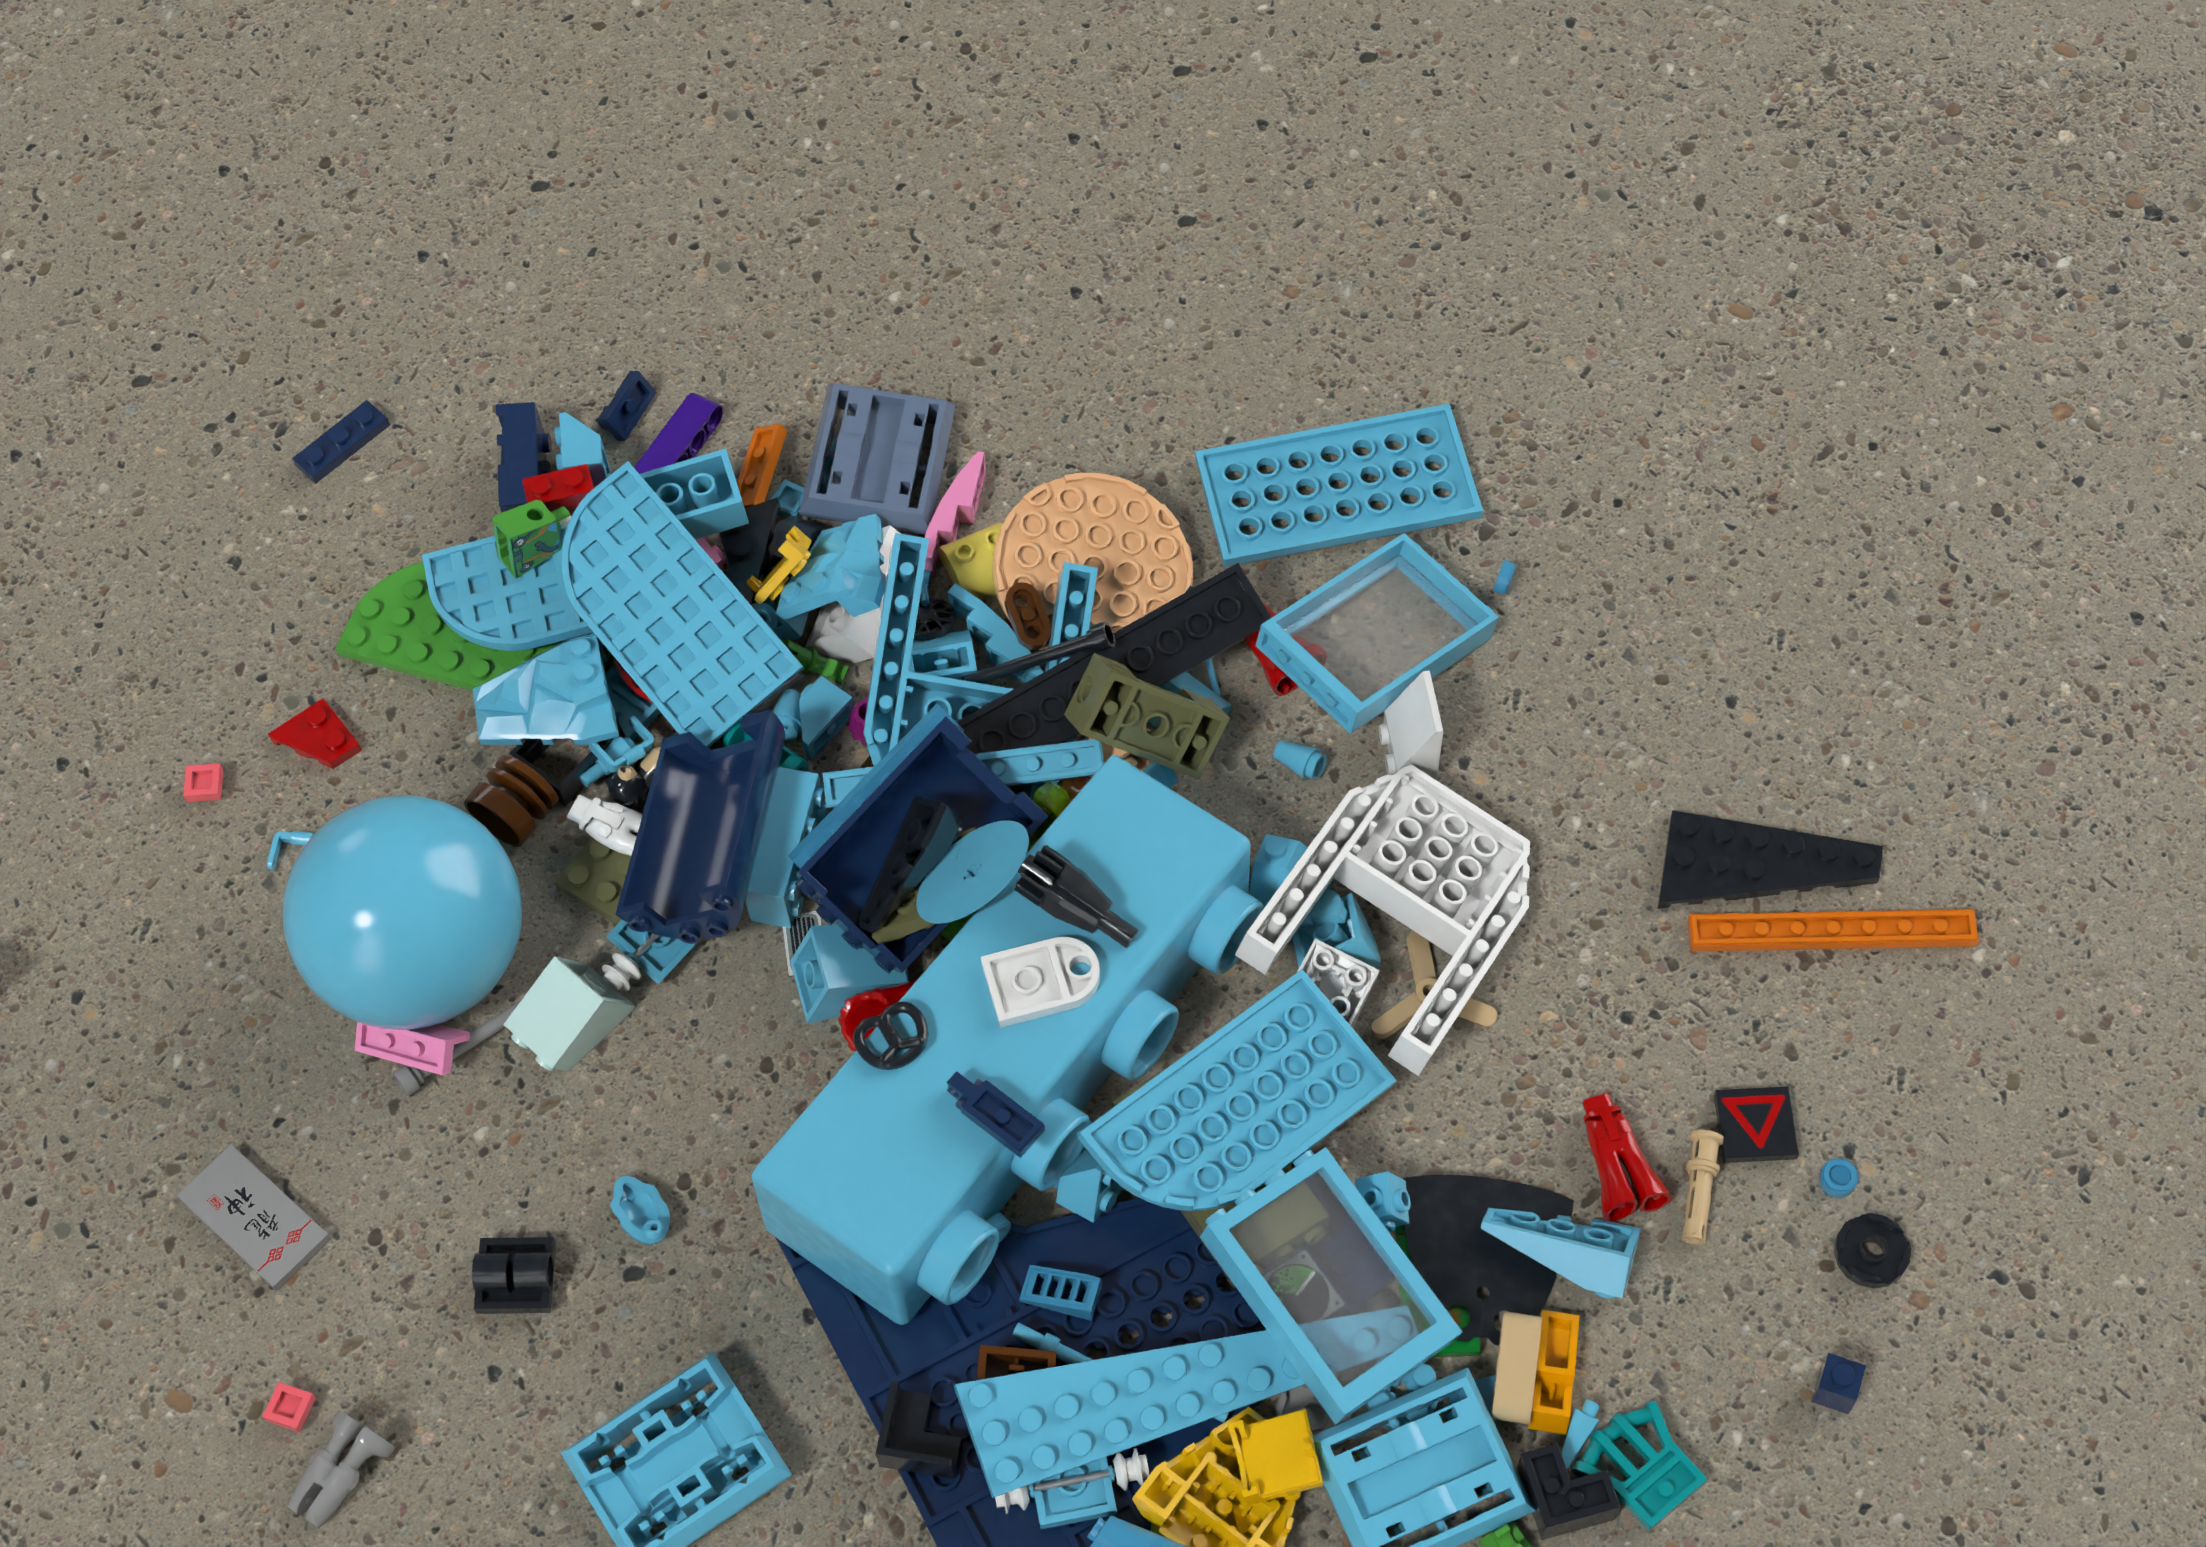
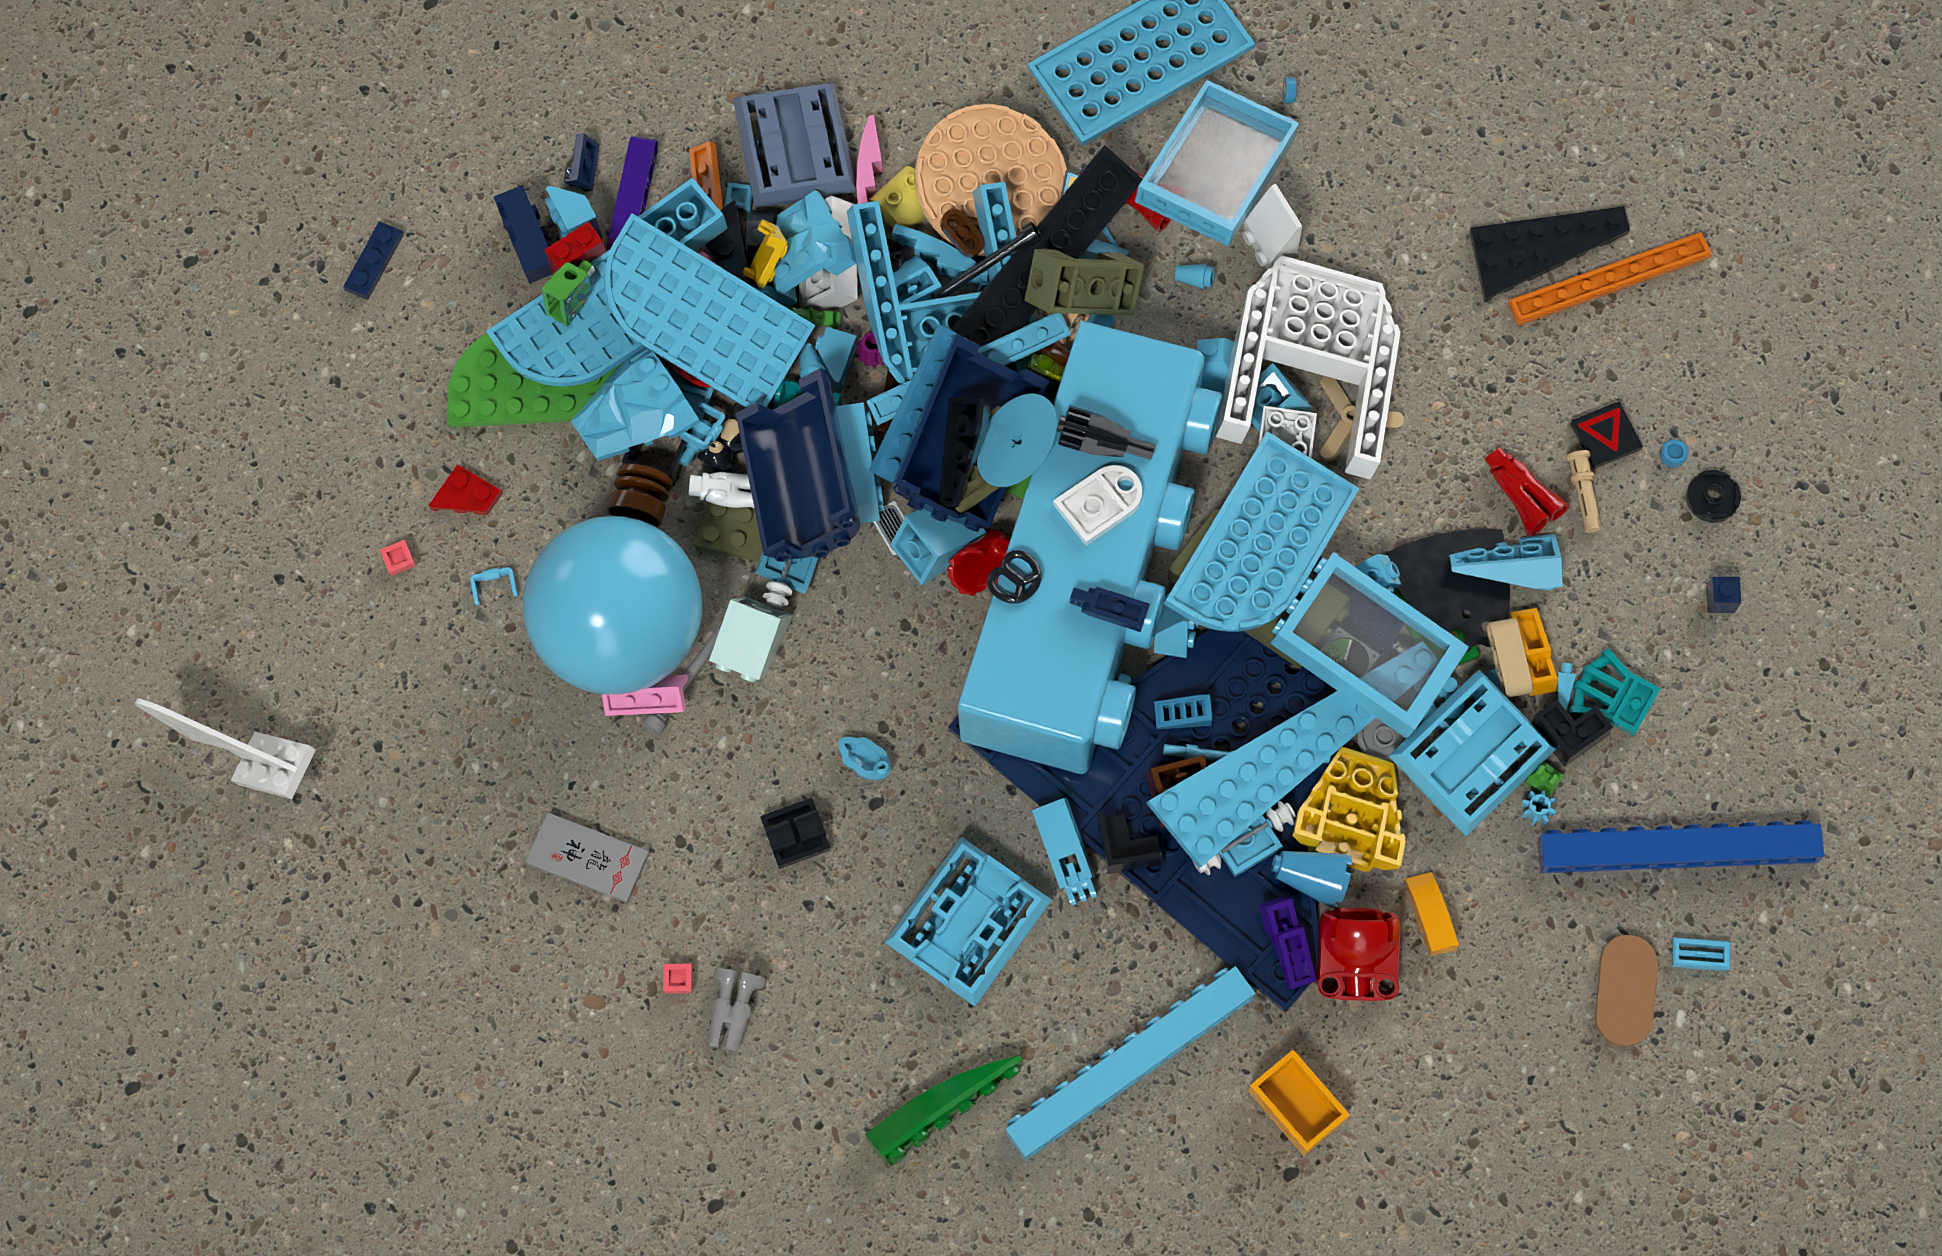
camera: 20 degrees left, 10 degrees up
yellow piece [1228,1409,1324,1505] -> none
medium azure tile [1310,889,1347,924] -> none
none -> medium azure hinge [1032,798,1098,906]

